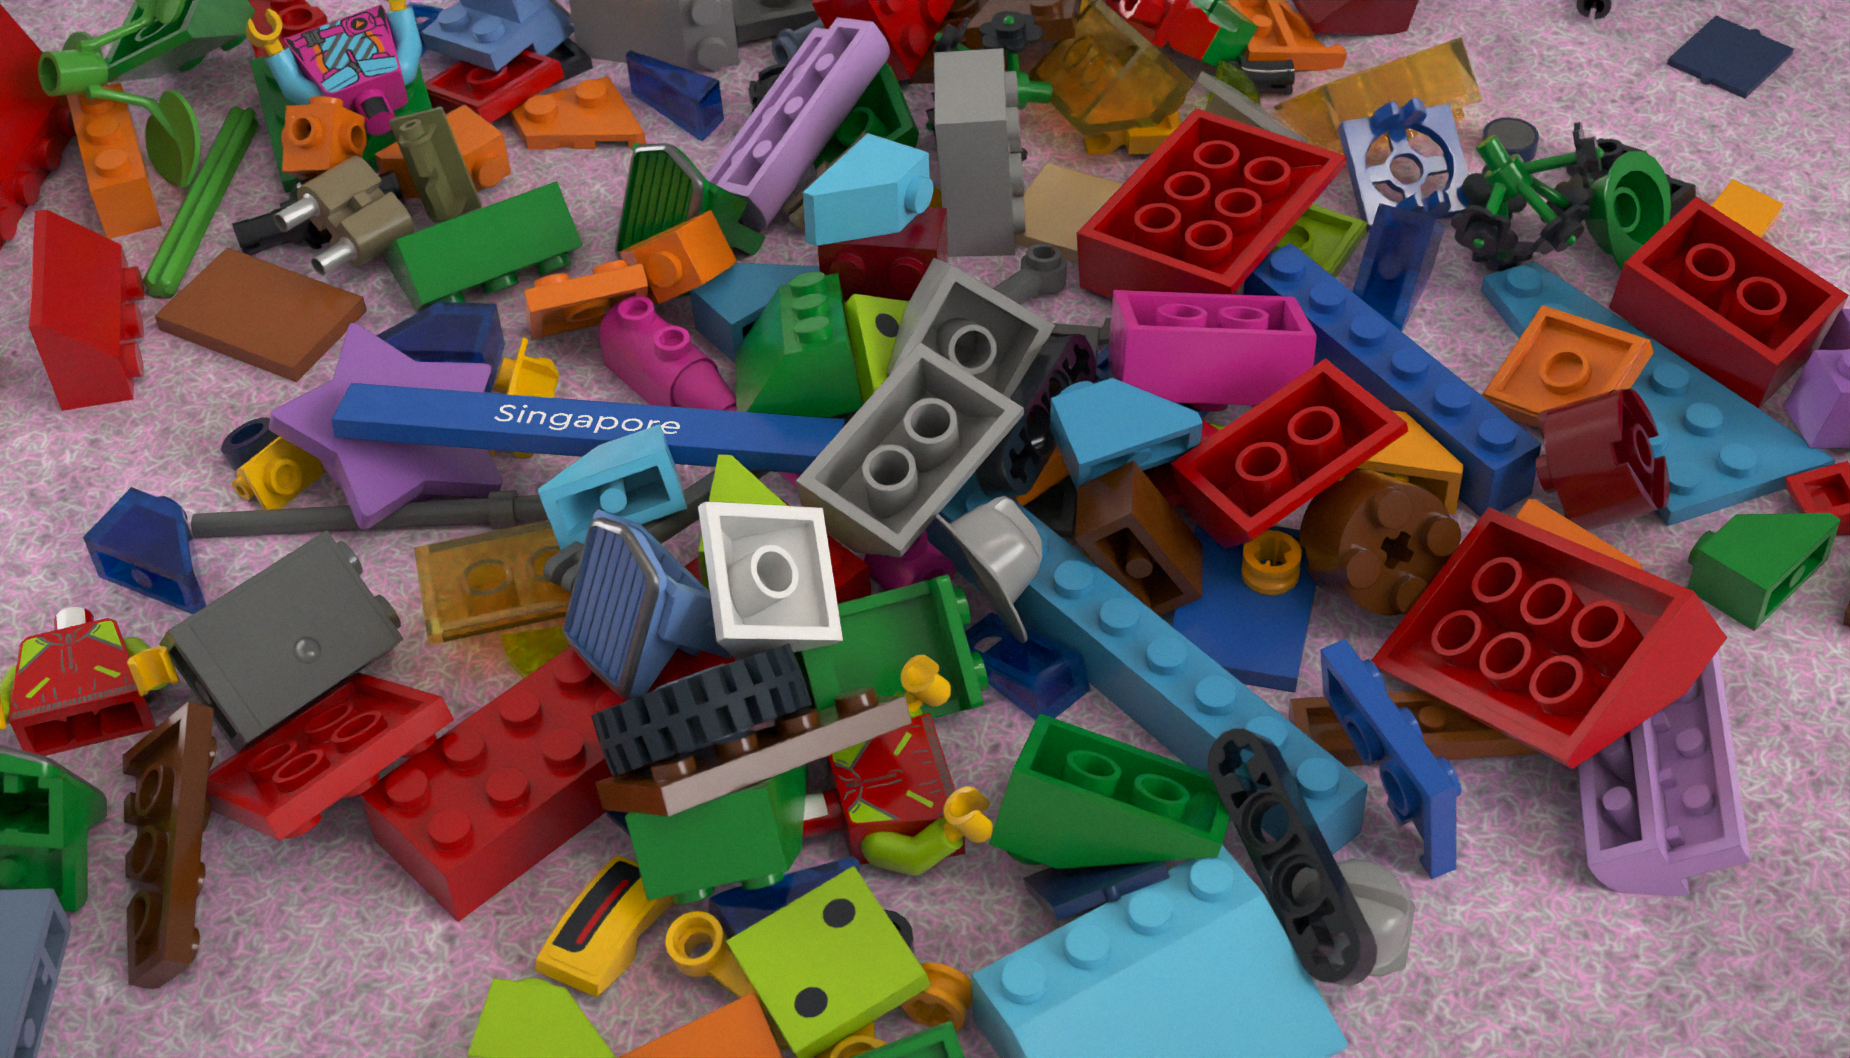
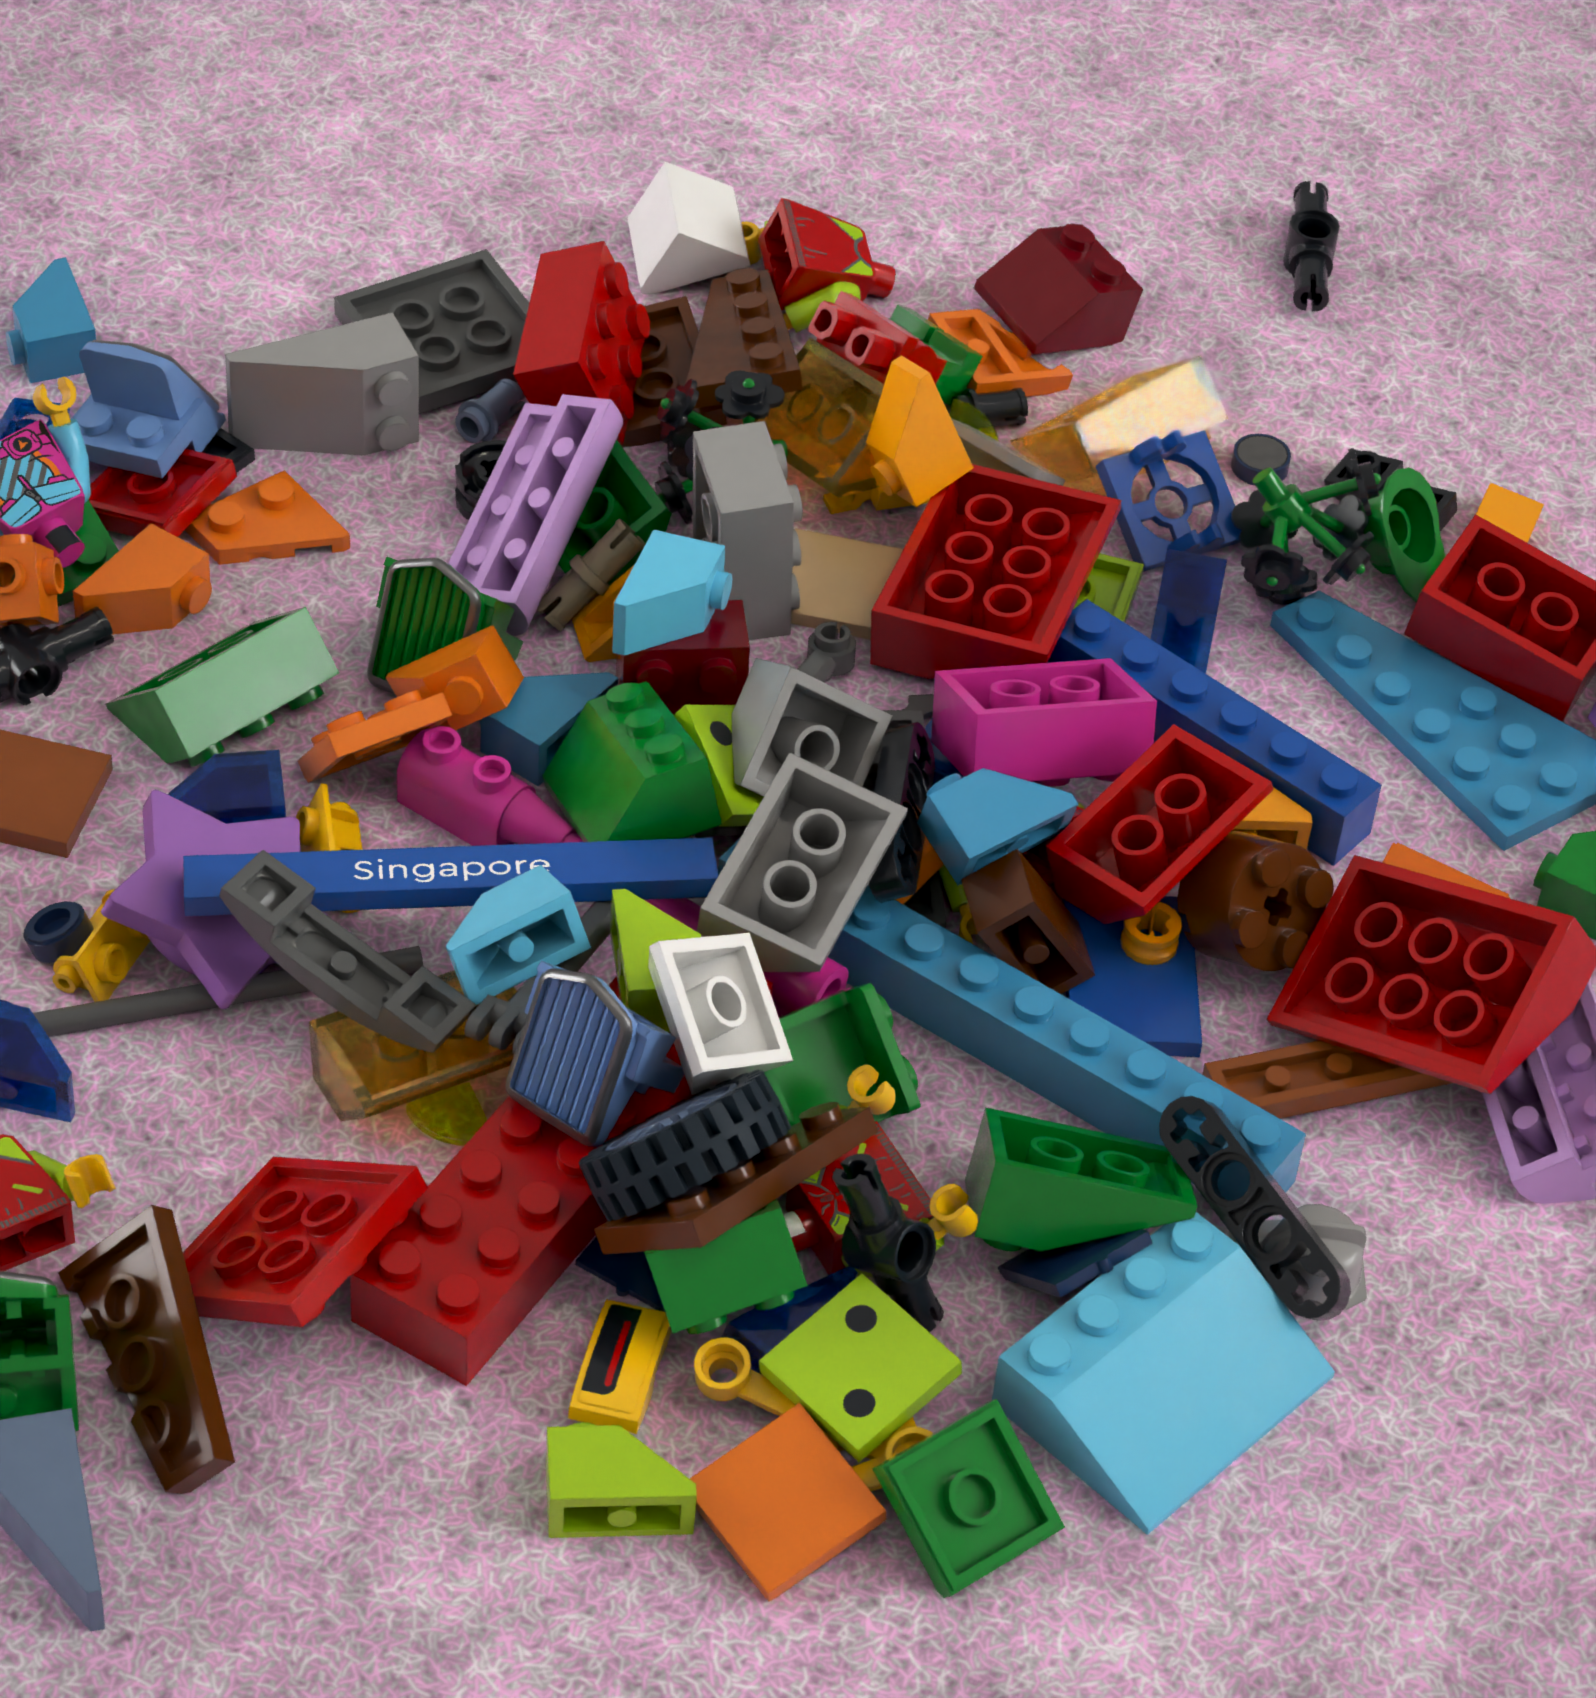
camera: 20 degrees left, 0 degrees up
dark grey piece [159,530,404,752] -> none
dark tan piece [274,156,414,276] -> none
olive hinge [389,107,482,223] -> none
clear blue slope [625,50,724,142] -> none
light orange bush [902,962,973,1032] -> none
light grey piece [935,496,1042,643] -> none
clear blue slope [965,612,1090,720] -> none
blue wing [1320,639,1461,879] -> none
orange tile [1481,305,1654,429] -> none
dark red brick [1536,388,1670,531] -> none
dark blue piece [1667,16,1794,99] -> none
none -> dark grey slope [219,850,476,1053]
none -> black pin [832,1154,944,1332]
none -> light orange slope [866,356,973,507]

